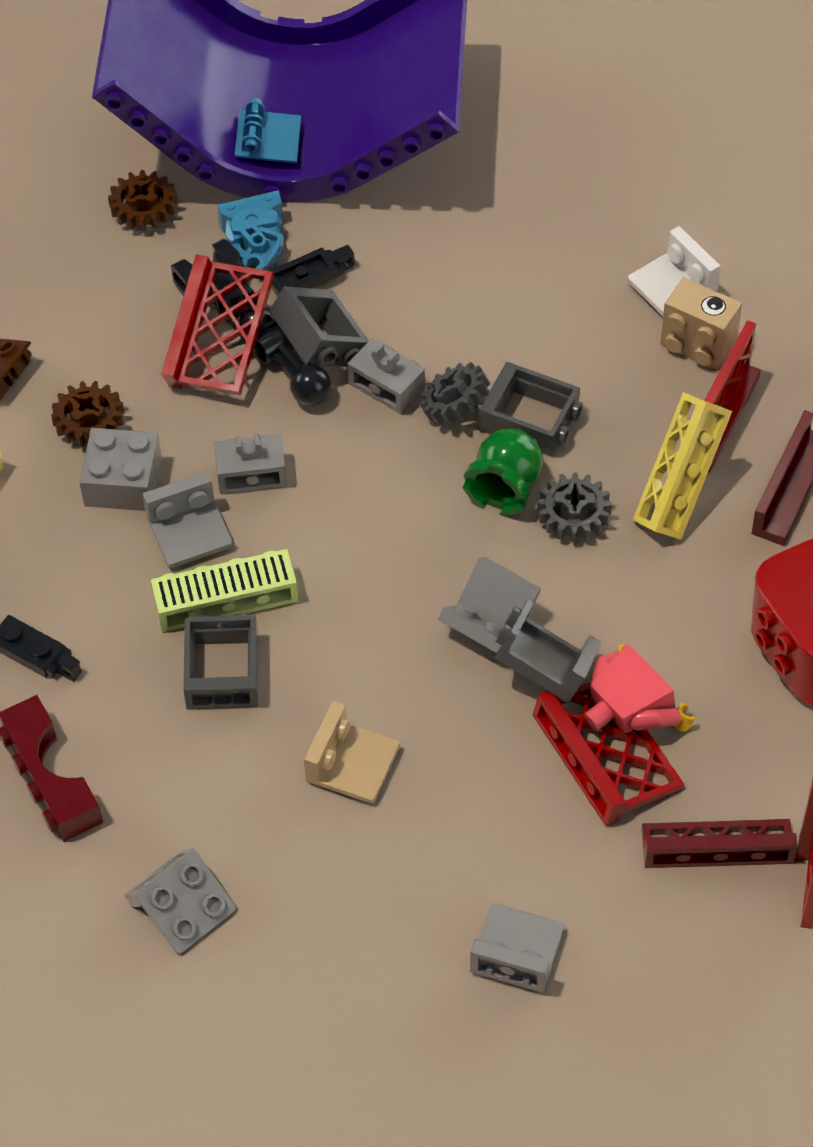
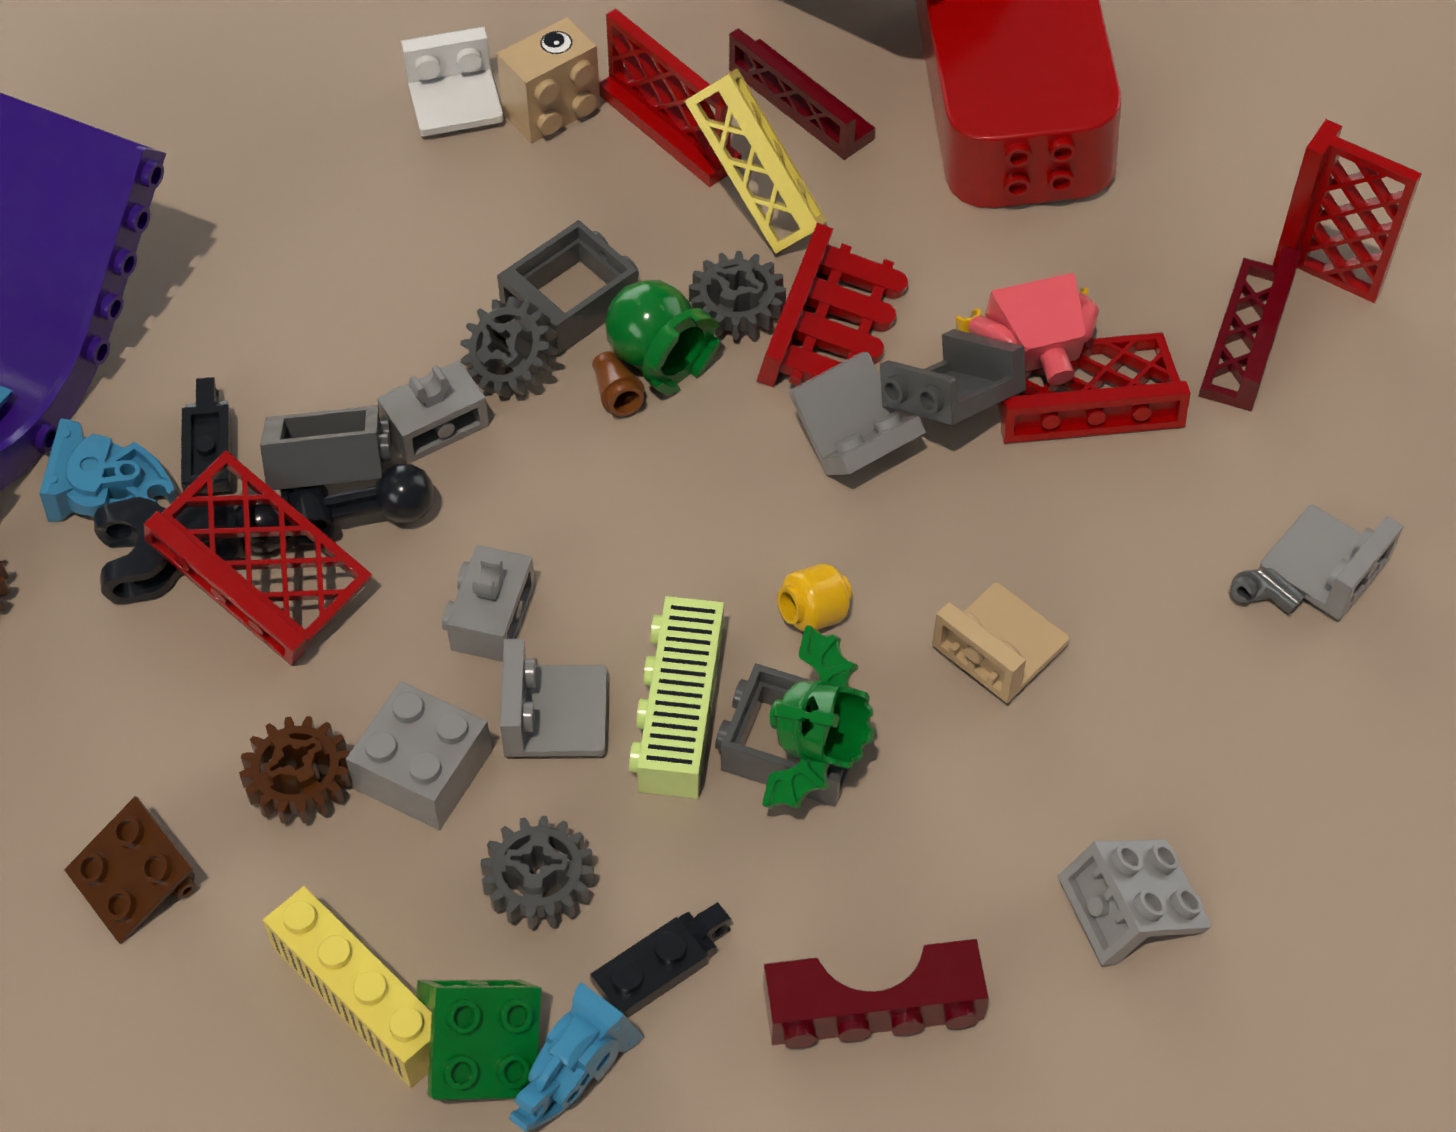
camera: 70 degrees left, 0 degrees up
none -> dark grey gear [480,816,595,929]
none -> dark orange cone [592,351,644,416]
none -> red fence [757,223,908,387]
none -> green helmet [762,625,875,809]
none -> yellow head [777,563,852,632]
none -> dark grey arm [1230,568,1305,614]

